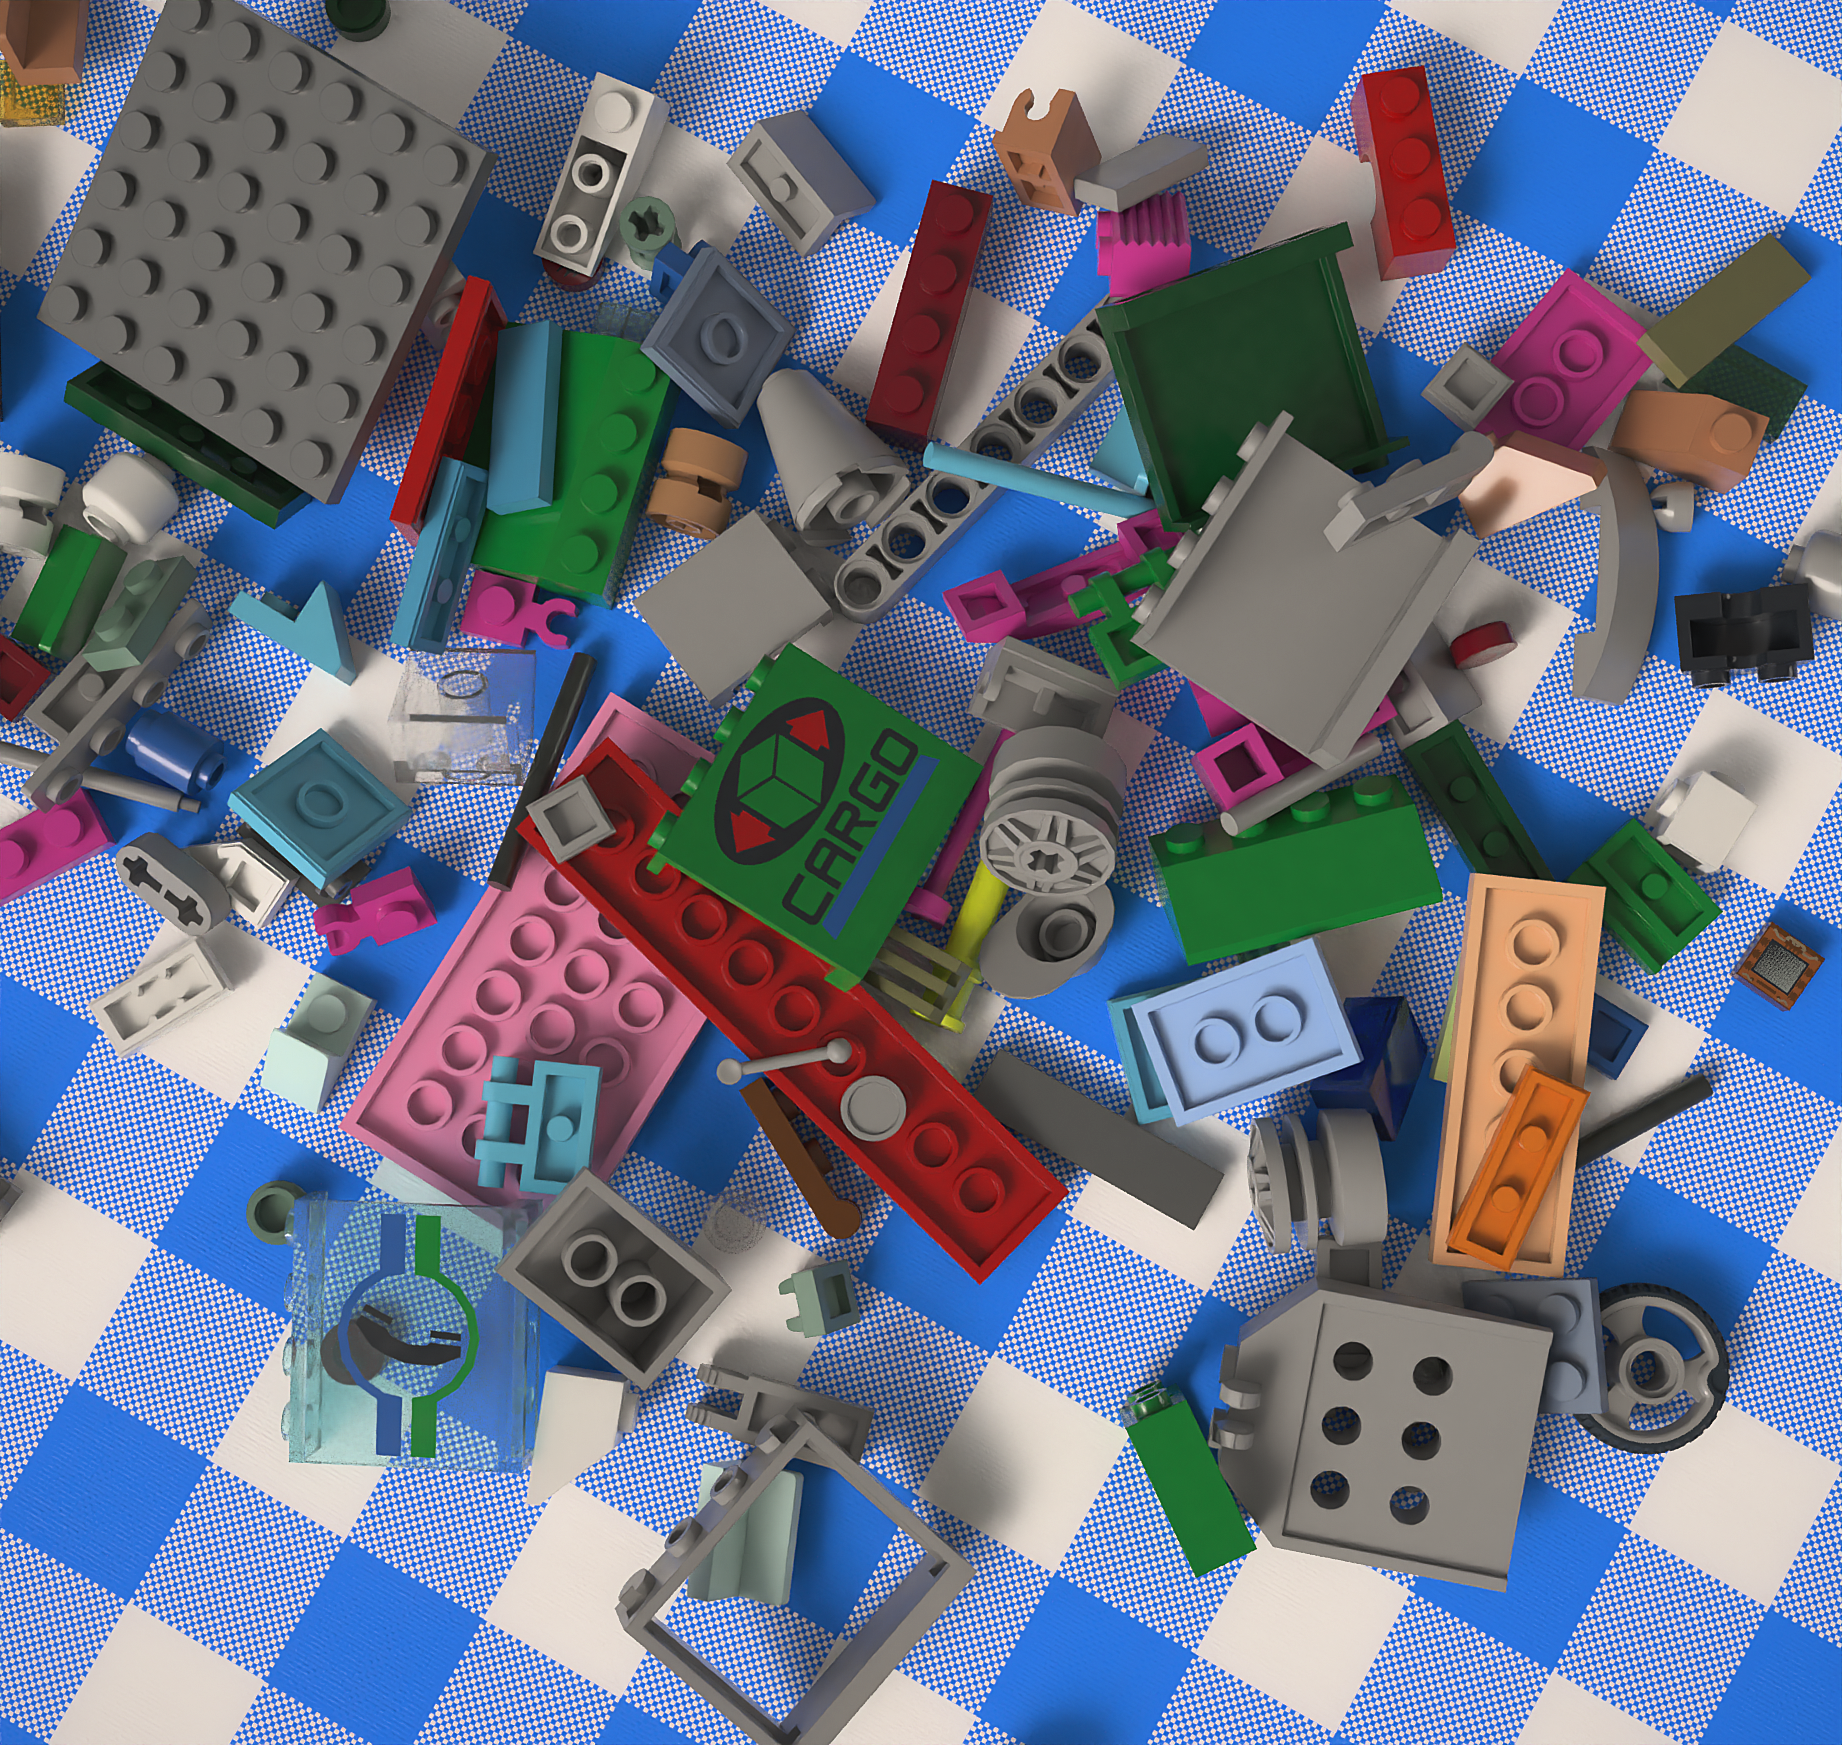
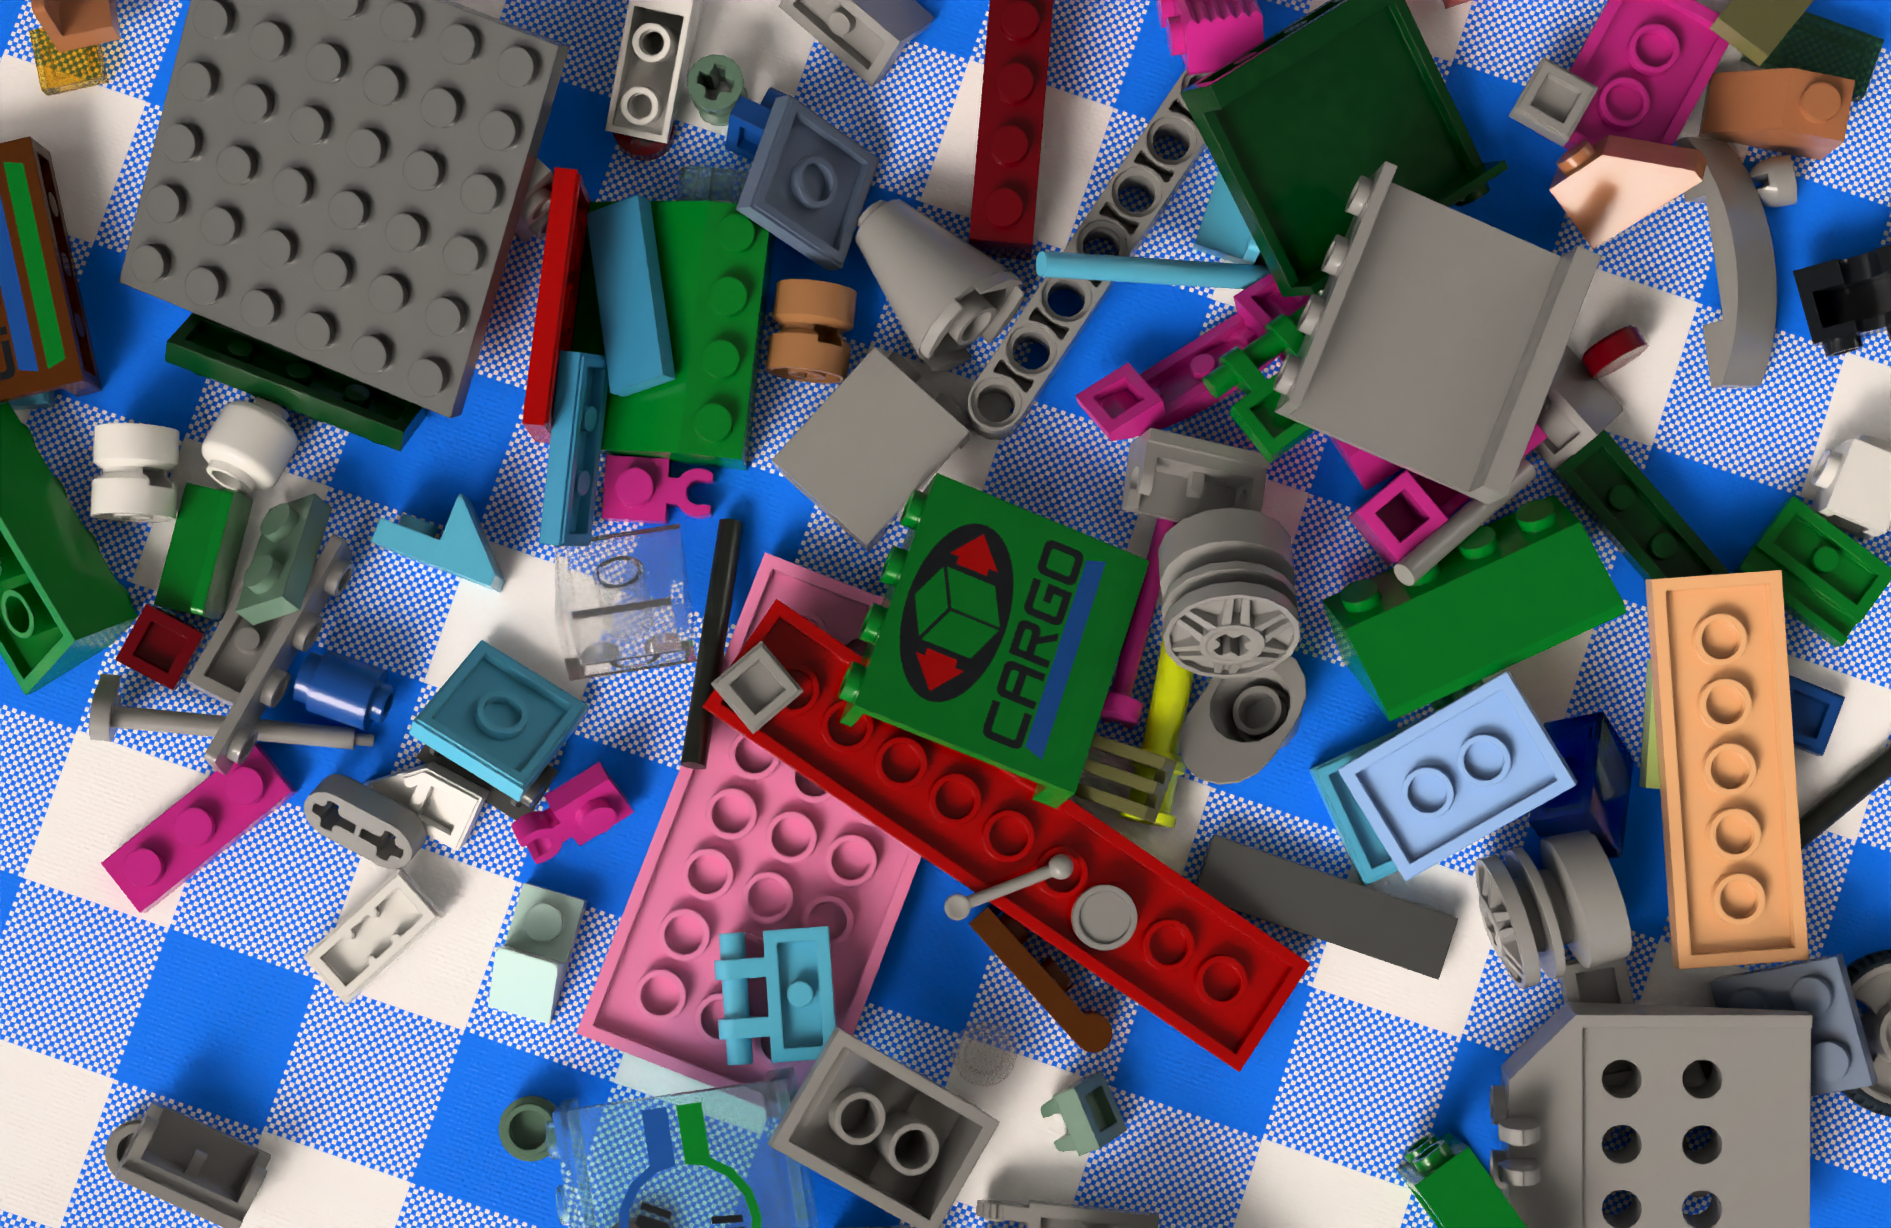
camera: 15 degrees left, 0 degrees up
light grey plate [1323,431,1494,553] -> none
orange tile [1445,1063,1591,1273] -> none

